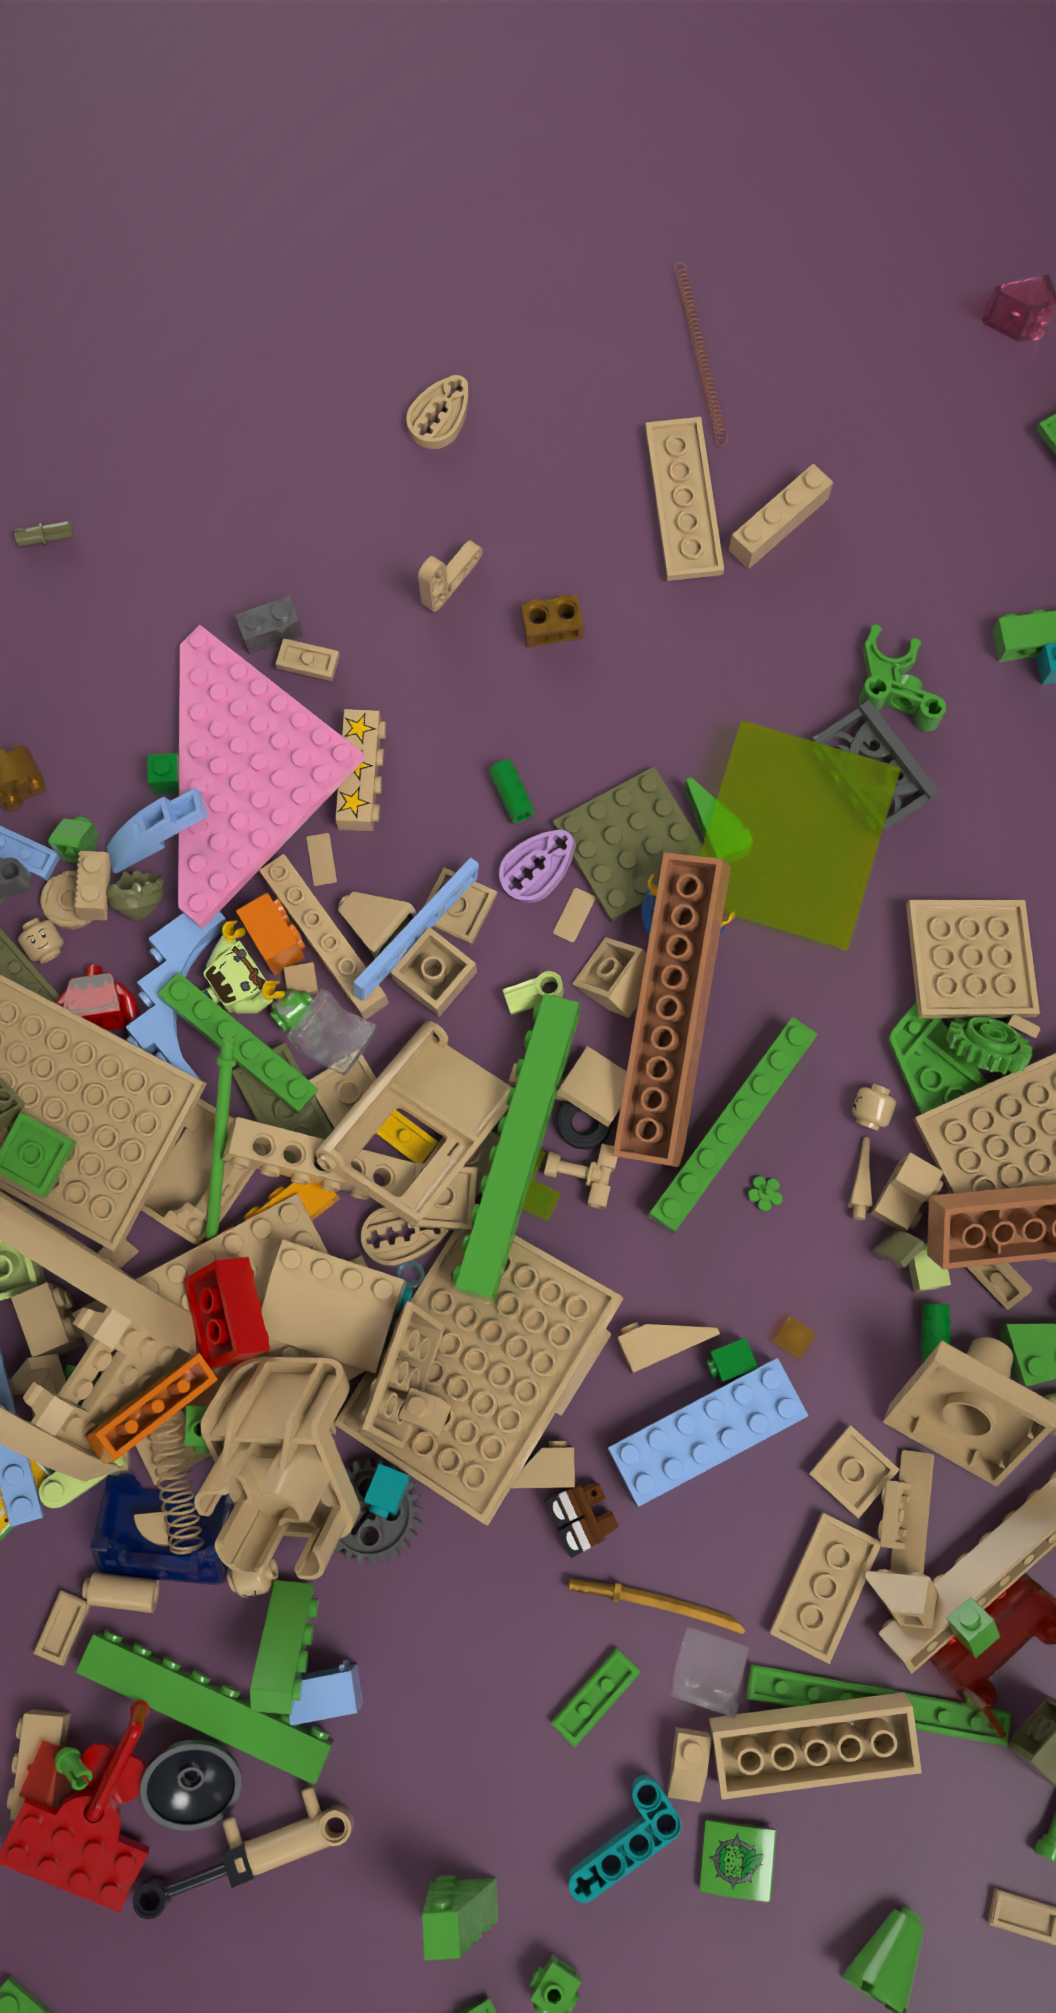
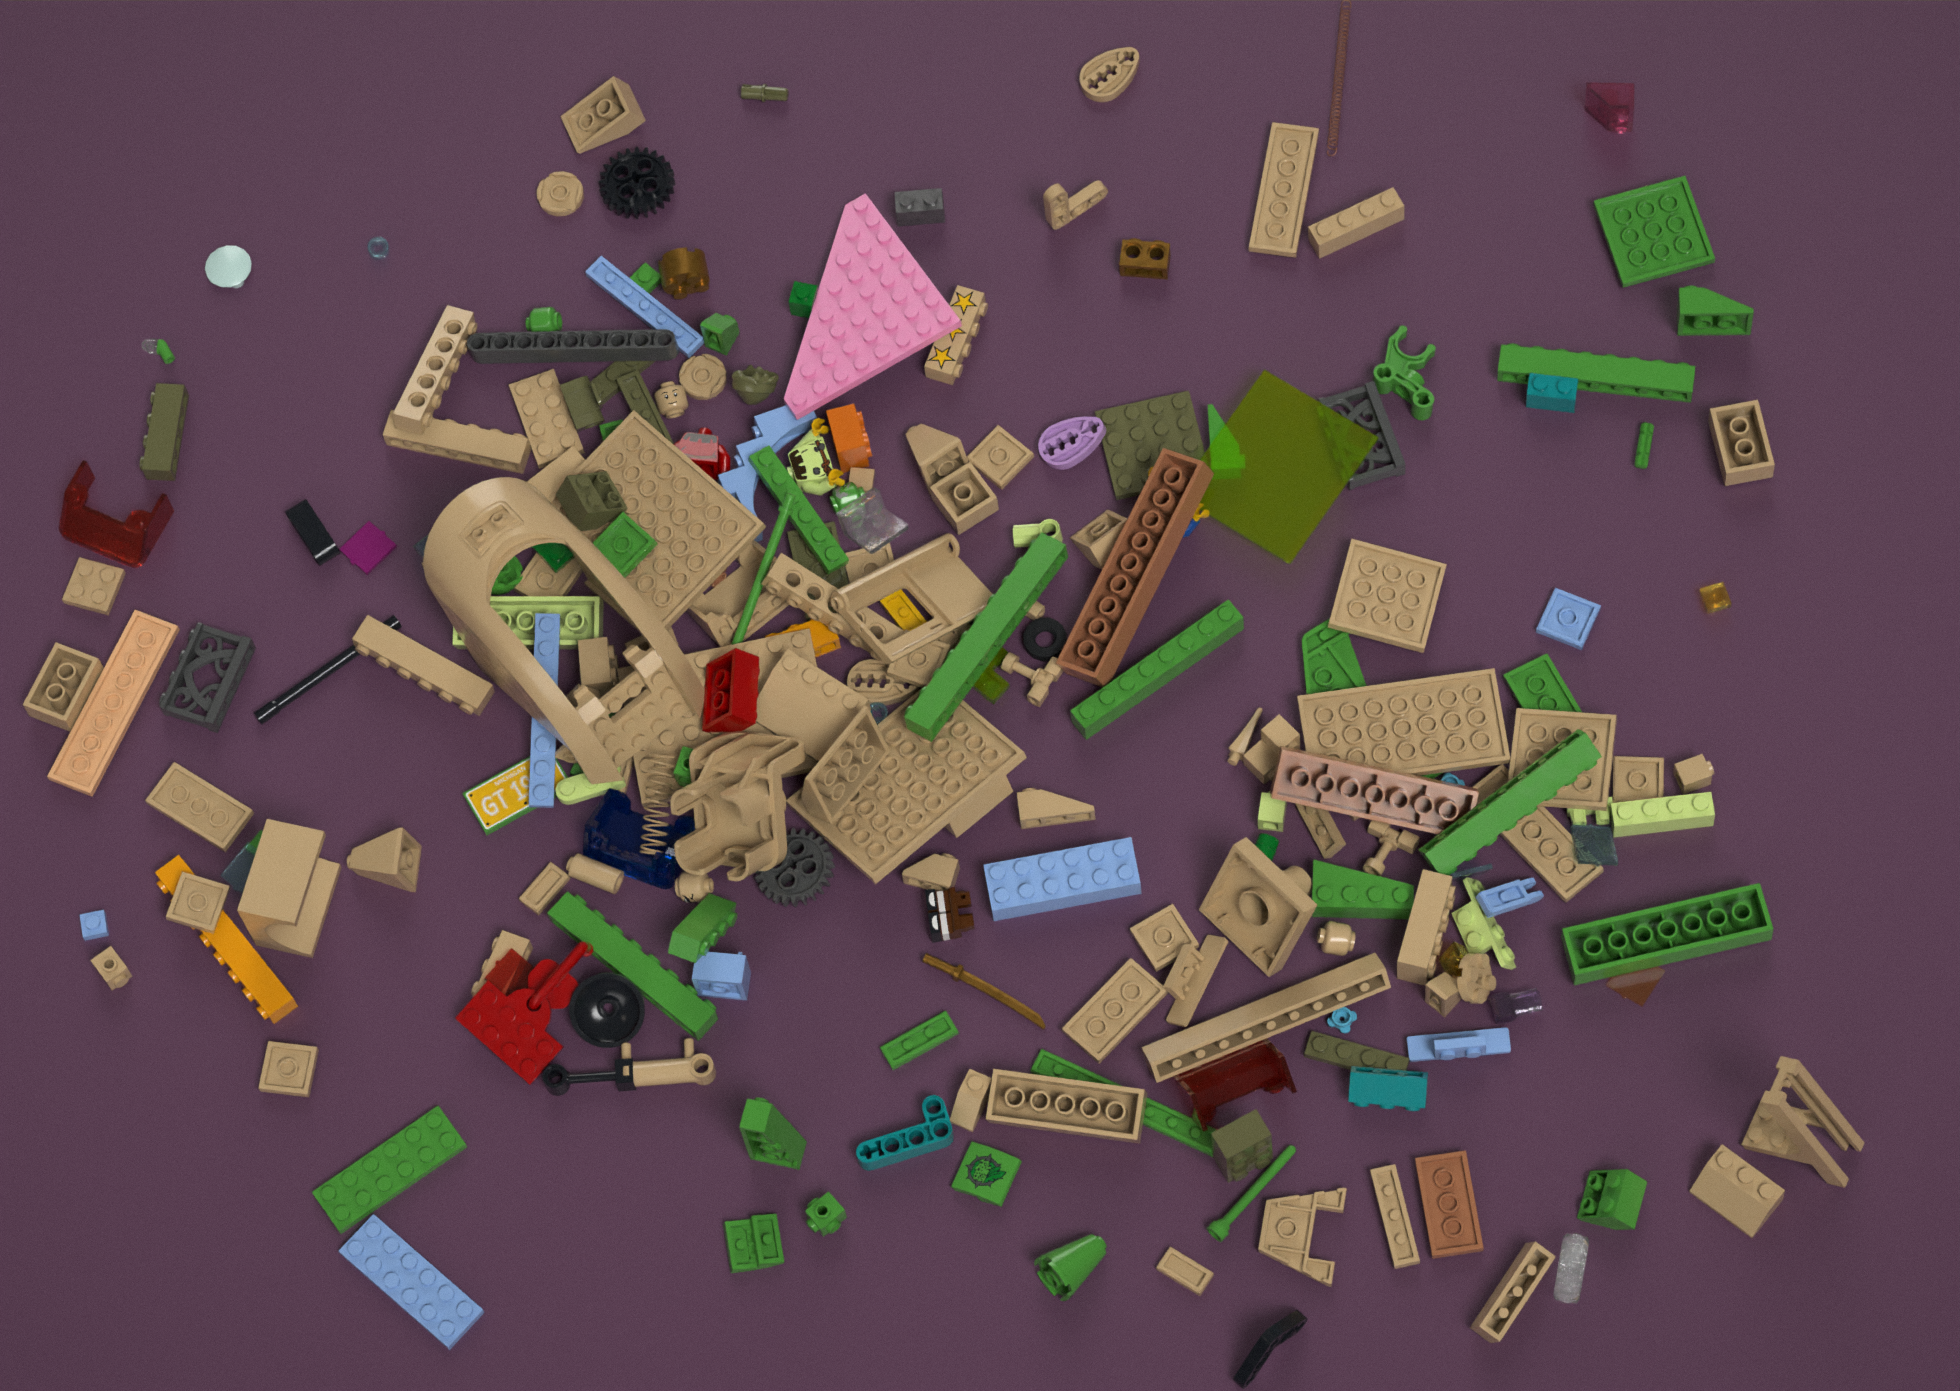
camera: 25 degrees right, 10 degrees down
bright green pin [55,1747,92,1790] -> none
tan brick [74,851,111,921] -> none
orange brick [84,1353,218,1464] -> none
light blue slope [107,787,209,873] -> none
tan tile [134,1512,169,1546] -> none
tan brick [259,854,389,1020] -> none
tan plate [276,638,340,682] -> none
tan sticker [306,833,337,886] -> none
light blue tile [354,857,479,1001] -> none
teal brick [364,1464,411,1519] -> none
tan brick [398,1387,452,1436] -> none
green axle [489,759,535,823] -> none
tan sticker [553,888,596,942] -> none
tan tile [557,1046,627,1127] -> none
clear bracket [669,1627,749,1718] -> none
green brick [706,1338,758,1383] -> none
bright green plant [748,1176,783,1212] -> none
clear yellow plate [772,1316,817,1360] -> none
tan head [851,1083,896,1131] -> none
tan slope [865,1569,938,1629] -> none
olive slope [871,1230,926,1268] -> none
bright green gear [946,1017,1033,1074] -> none
bright green brick [946,1597,1000,1658] -> none
tan tile [1005,1014,1040,1038] -> none

